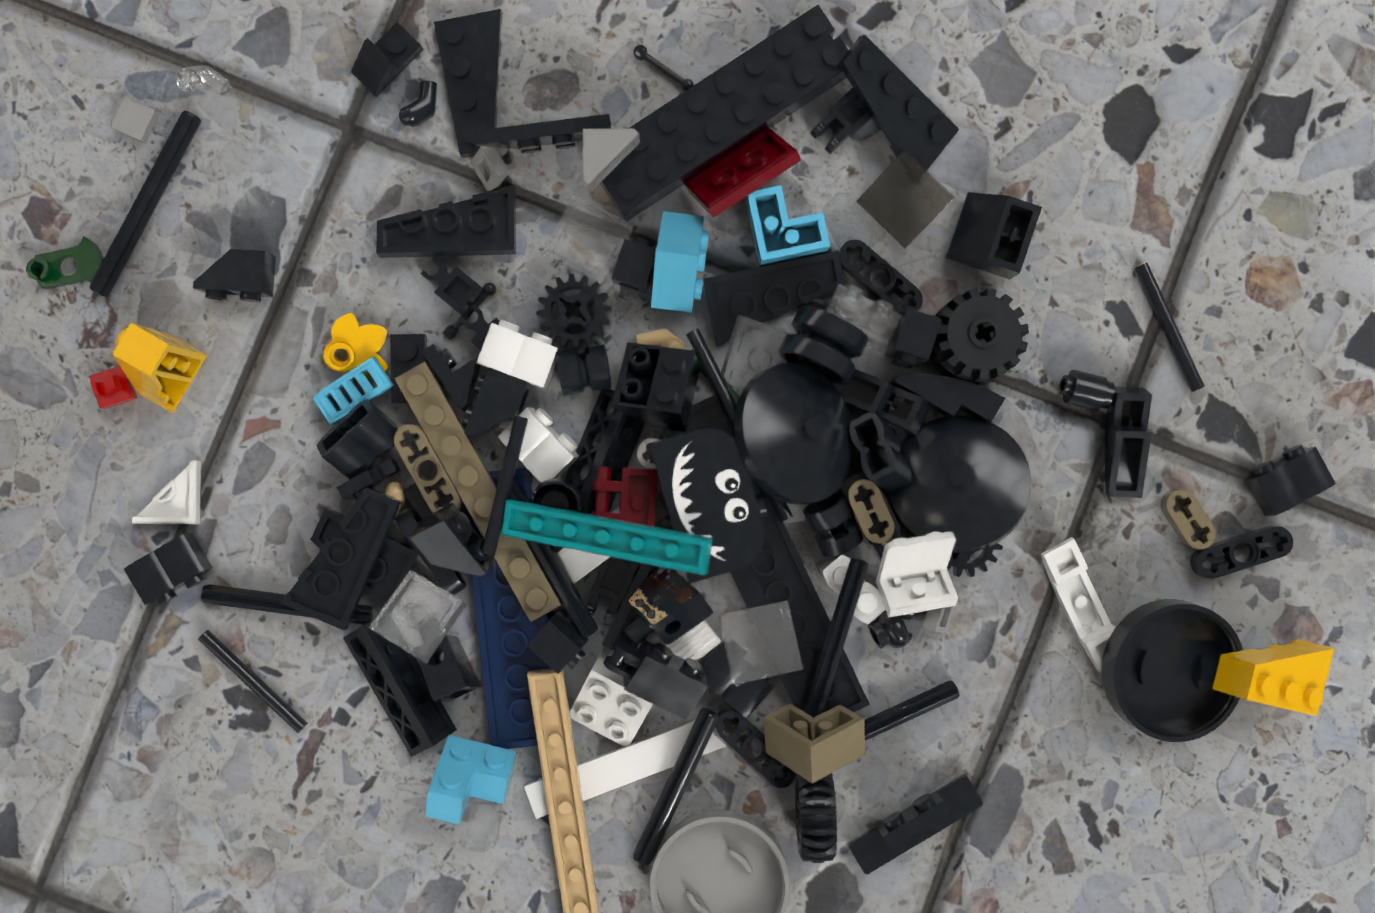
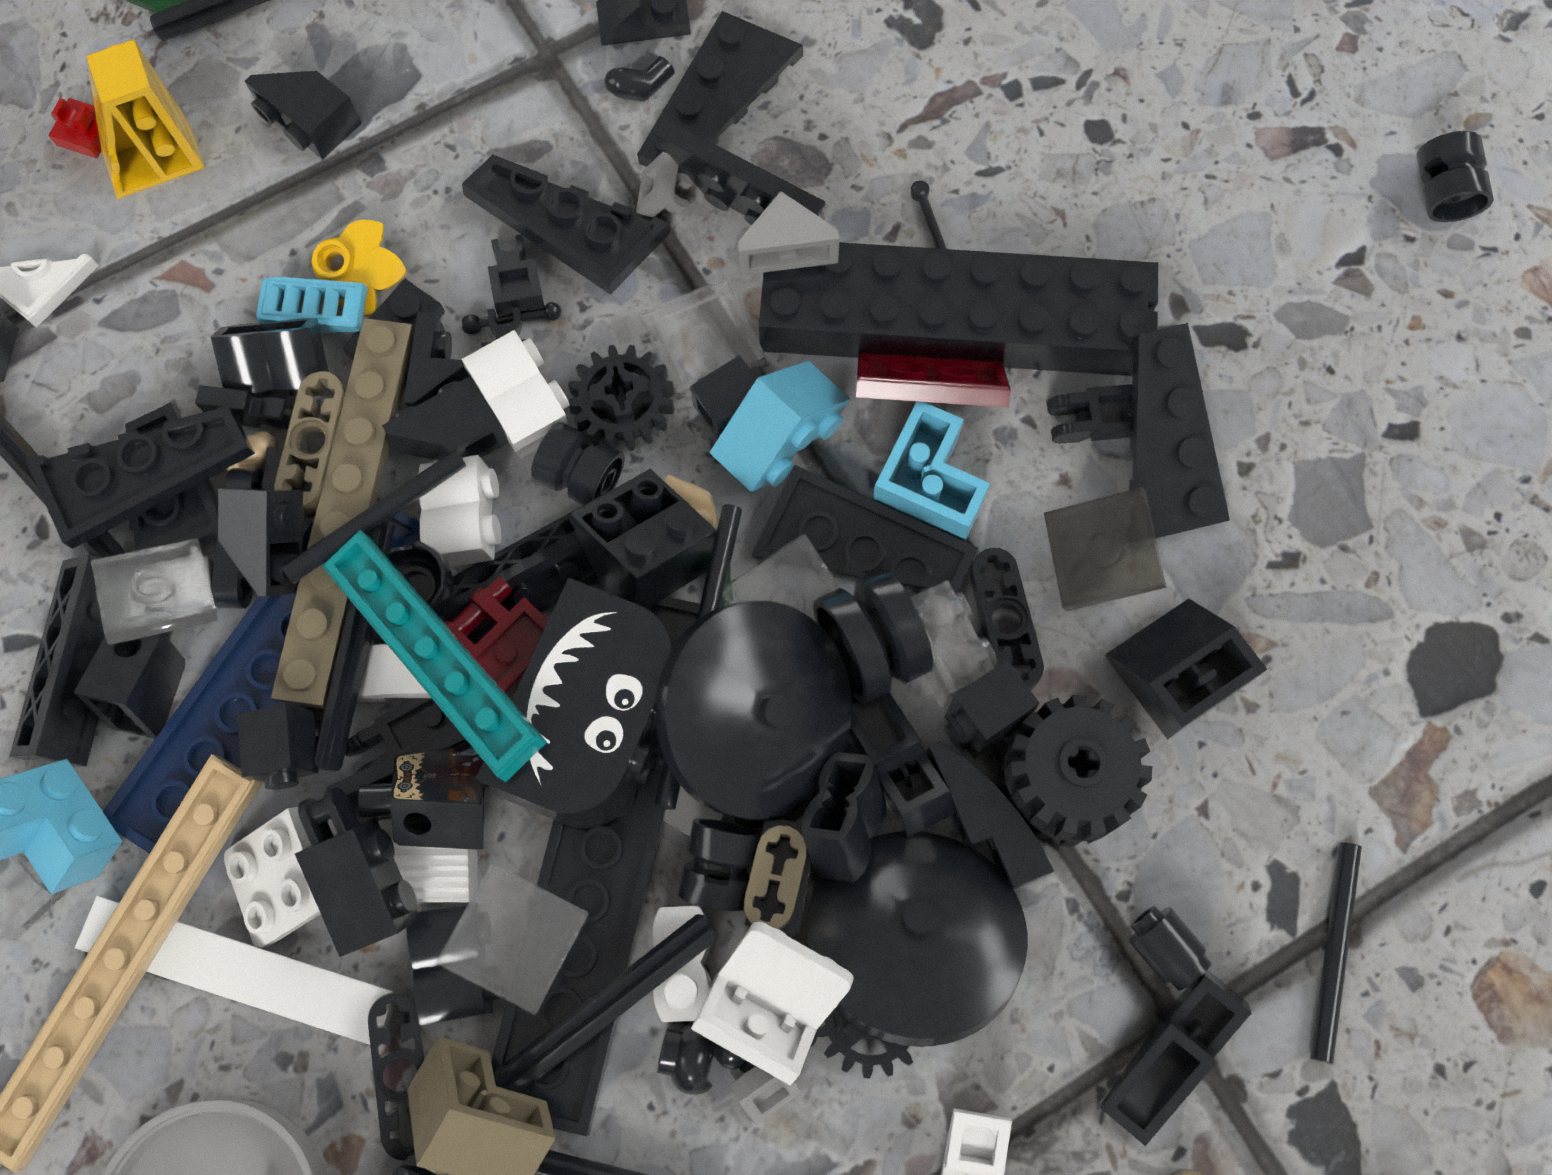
camera: 40 degrees right, 15 degrees down
black axle [632,708,719,865] -> none

